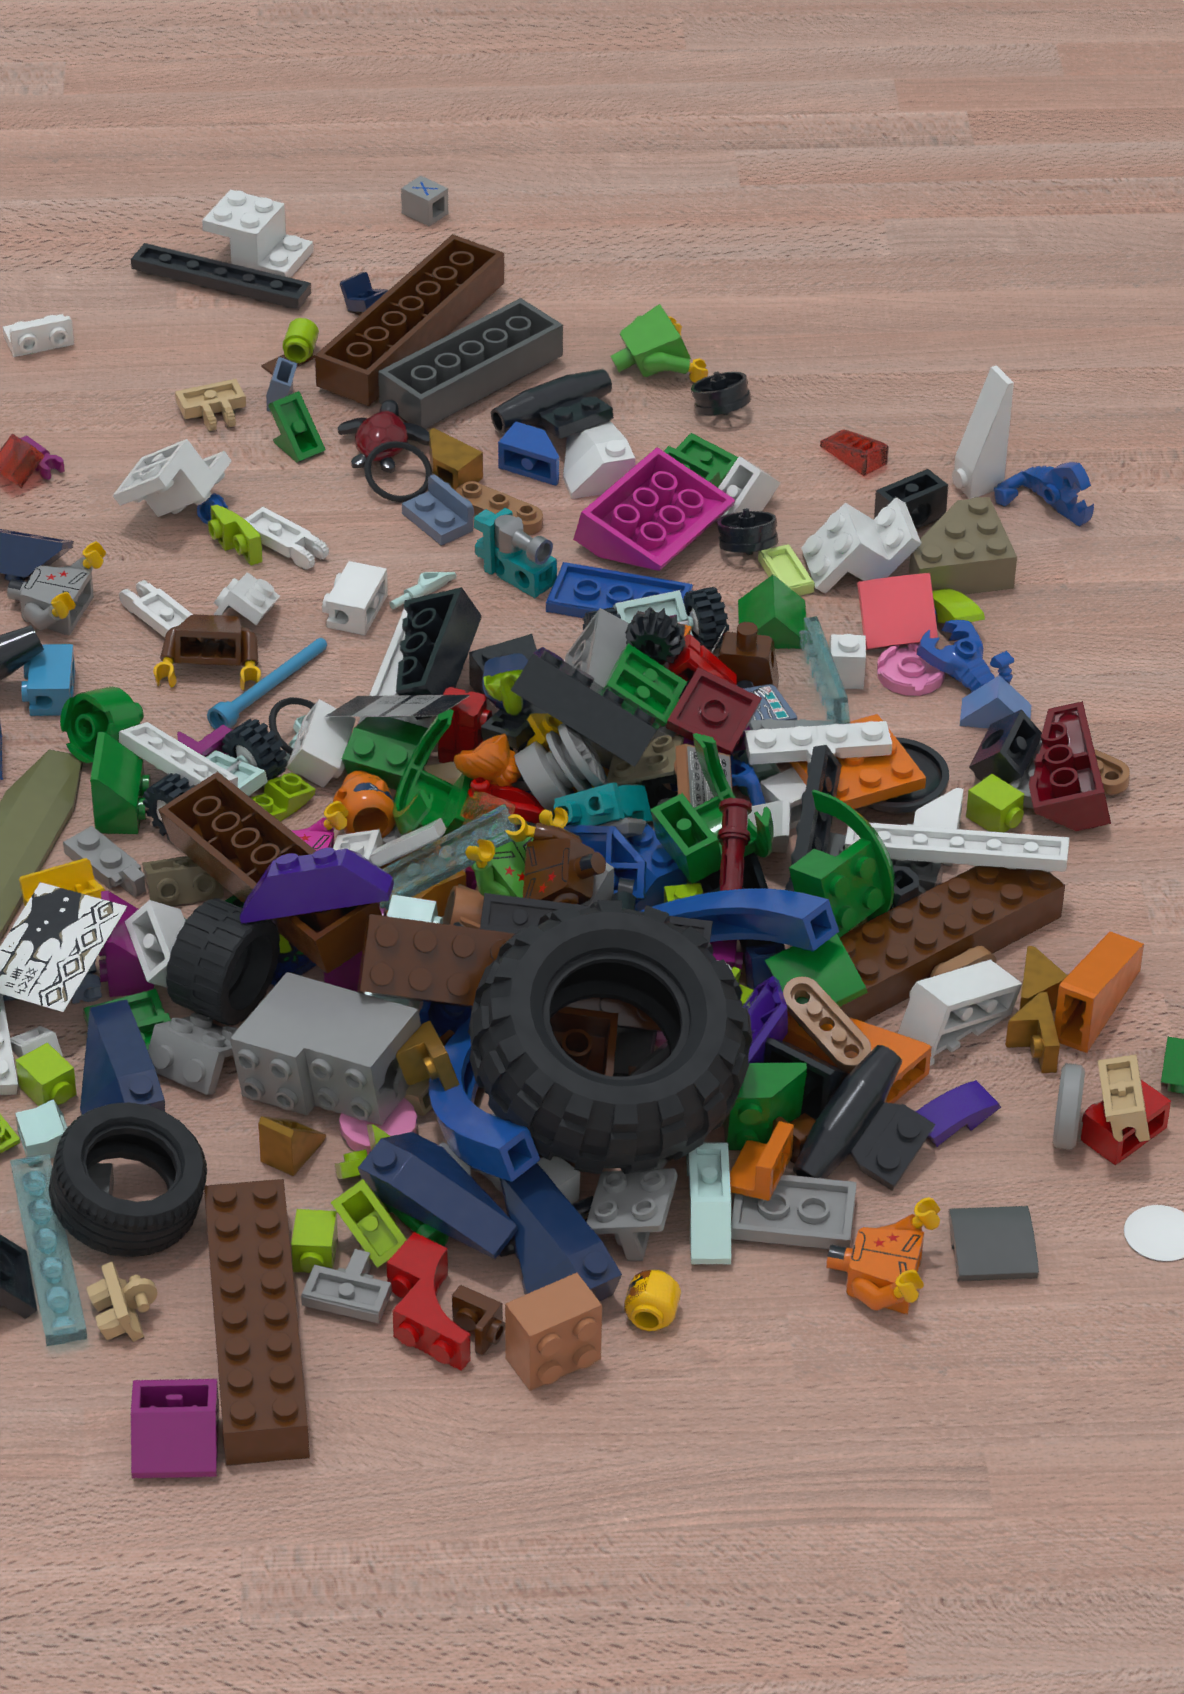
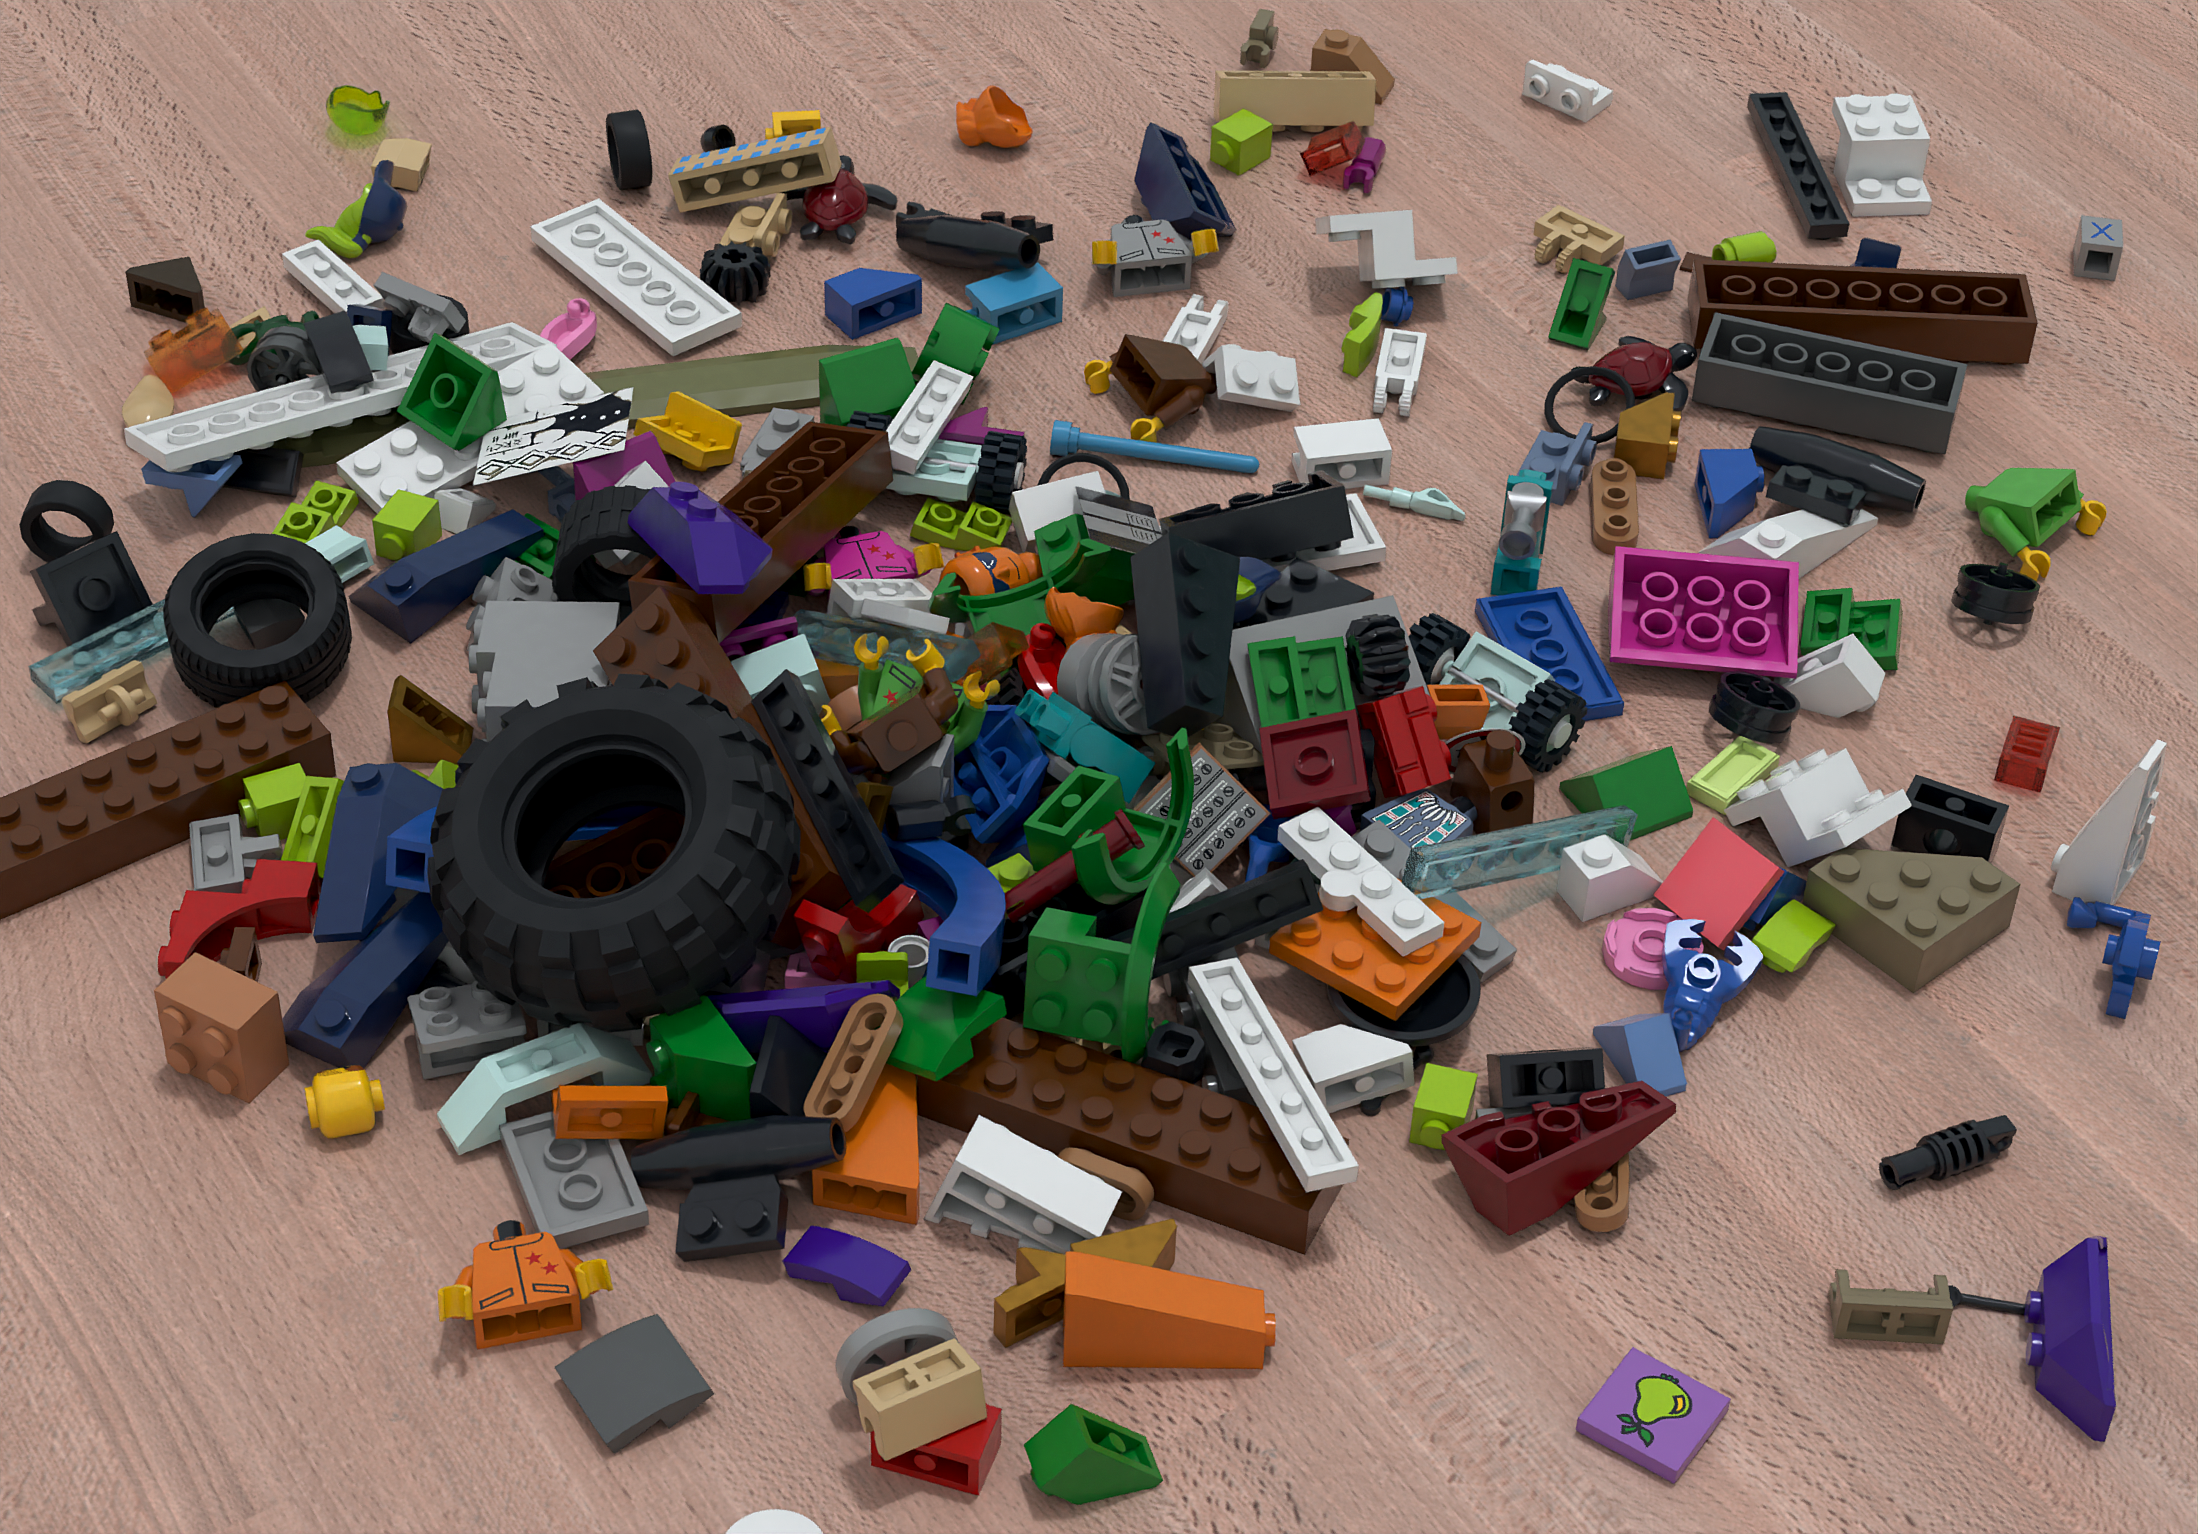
camera: 60 degrees right, 0 degrees up
none -> black hinge [1879,1115,2017,1190]

